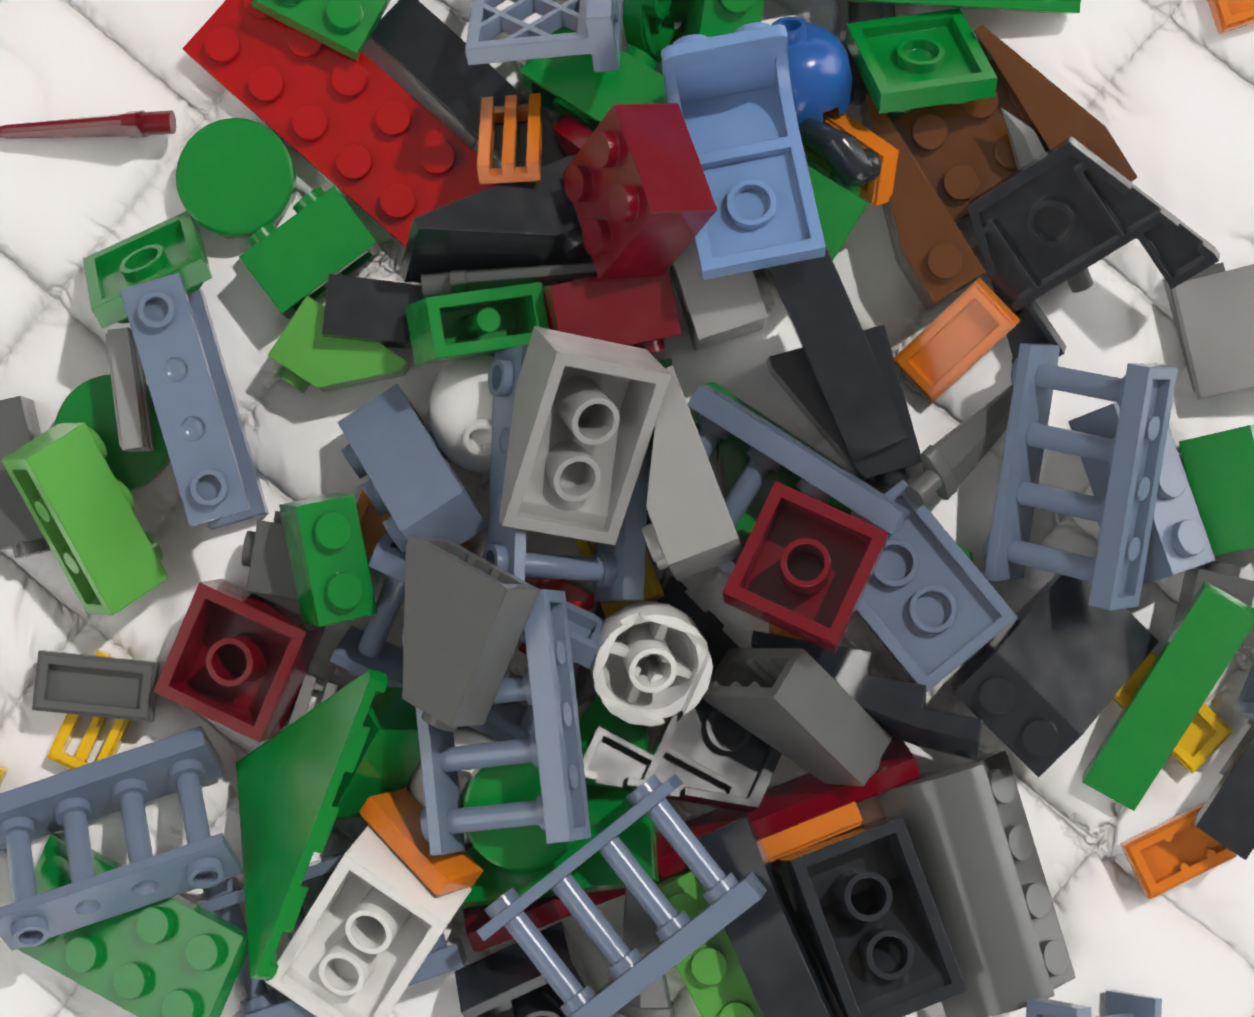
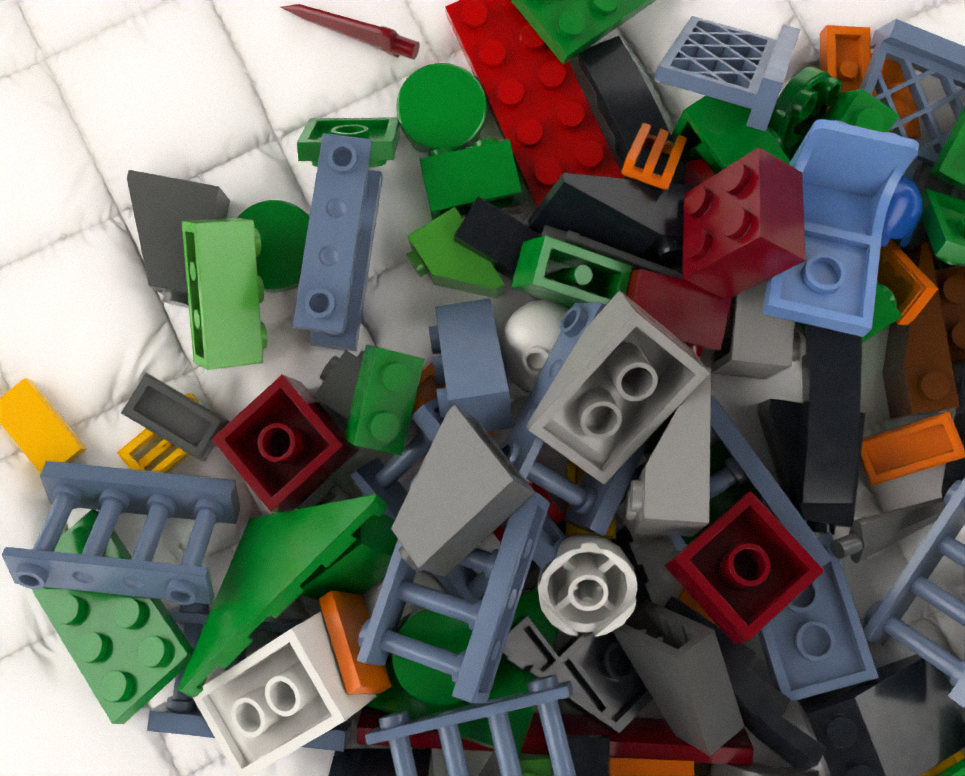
camera: 25 degrees right, 5 degrees down
light grey tile [105,327,155,453] -> none
black arm [799,118,881,187] -> none

